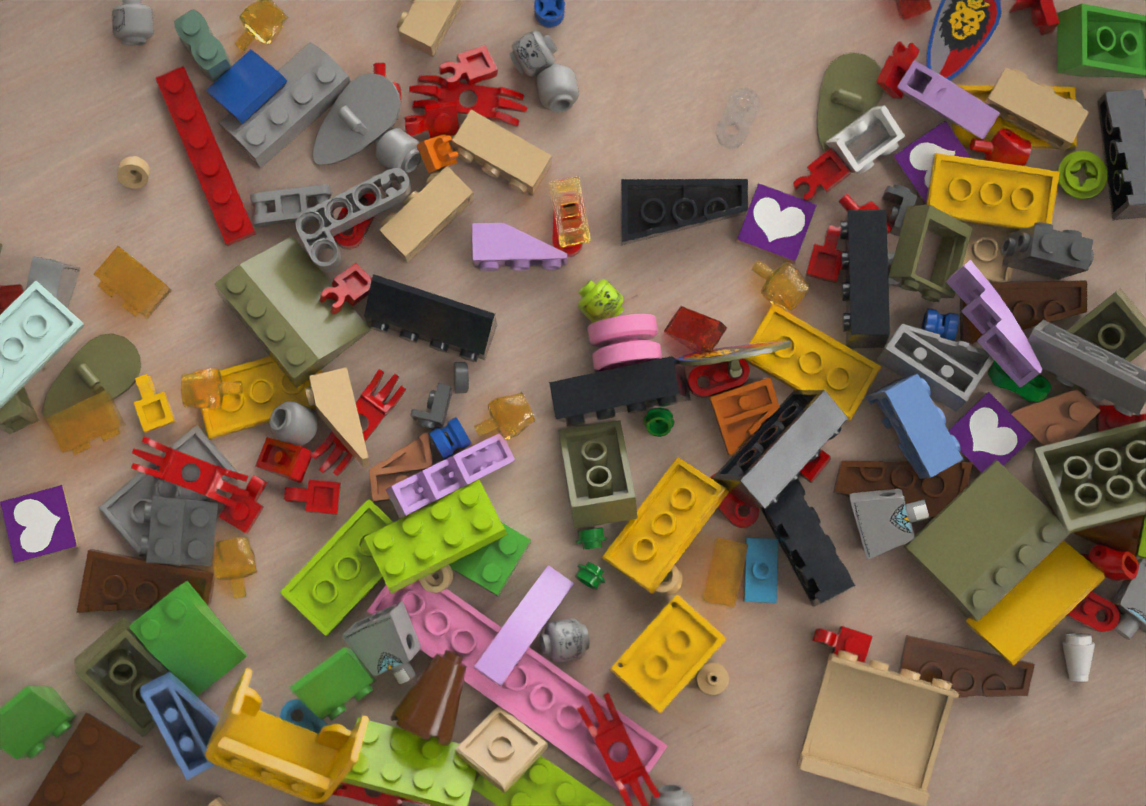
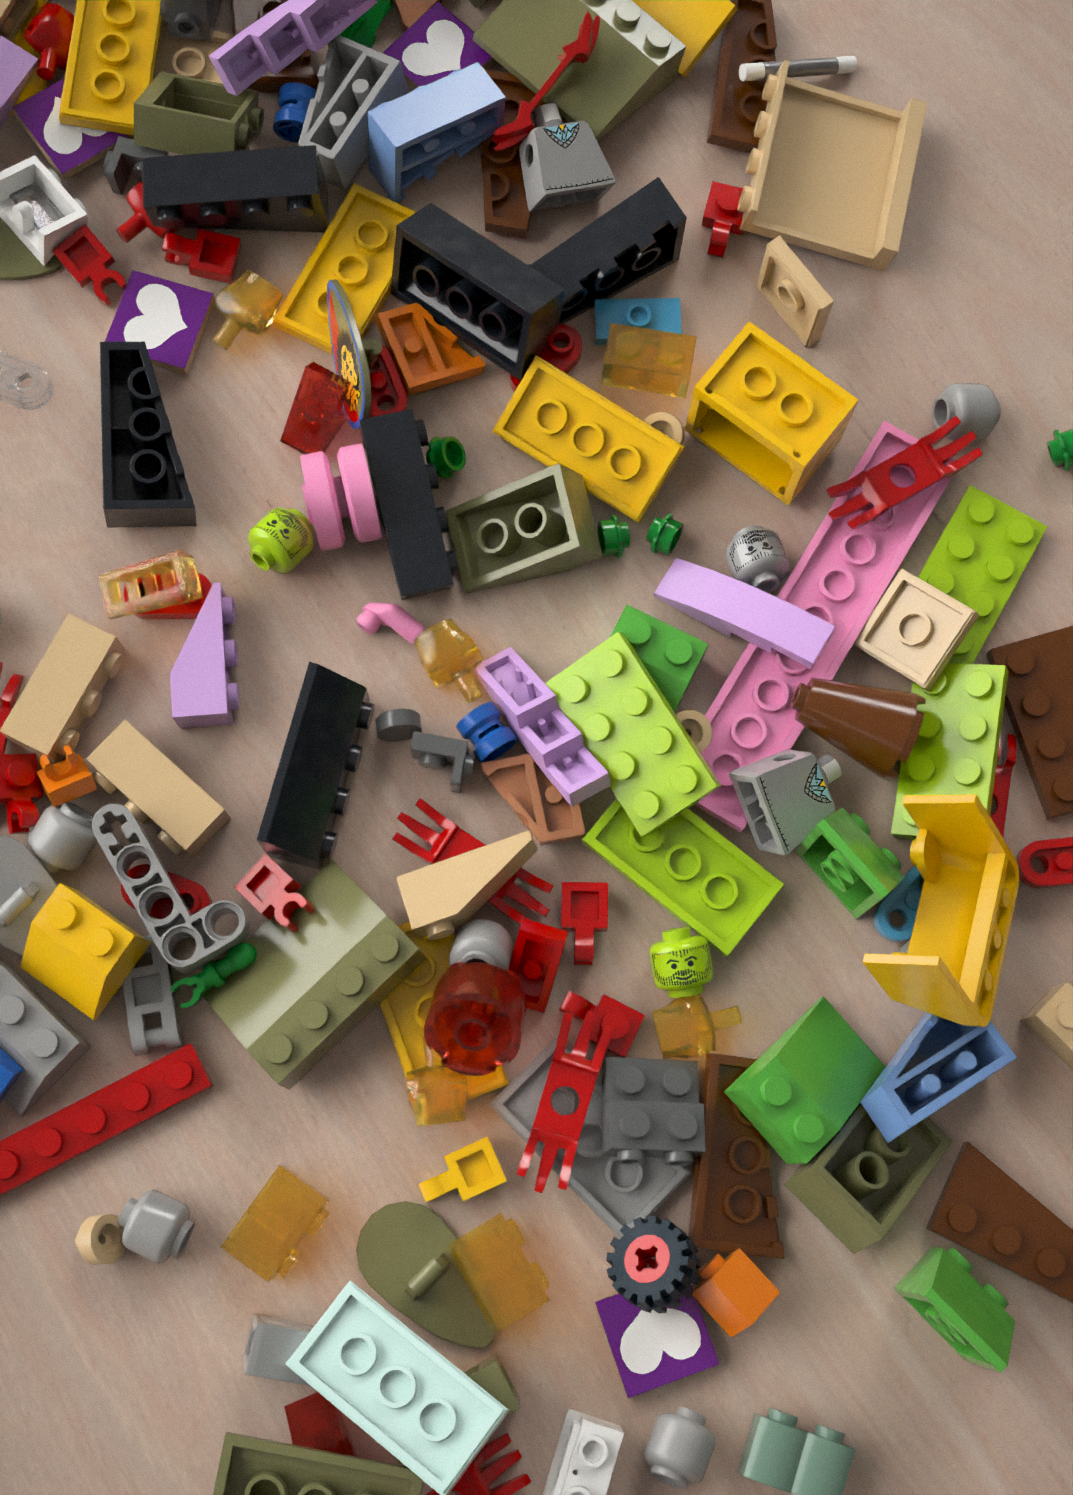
camera: 95 degrees left, 5 degrees down
none -> yellow slope [20,883,151,1020]
none -> light grey head [118,1189,195,1263]
none -> green piece [170,943,257,1008]
none -> bright pink arm [357,602,425,644]
none -> clear red brick [424,962,527,1076]
none -> red piece [491,11,600,152]
none -> black wheel [606,1216,701,1313]
none -> lime head [649,927,714,998]
none -> orange brick [692,1248,780,1337]
none -> bar [739,56,857,81]
none -> tan tile [756,235,834,348]

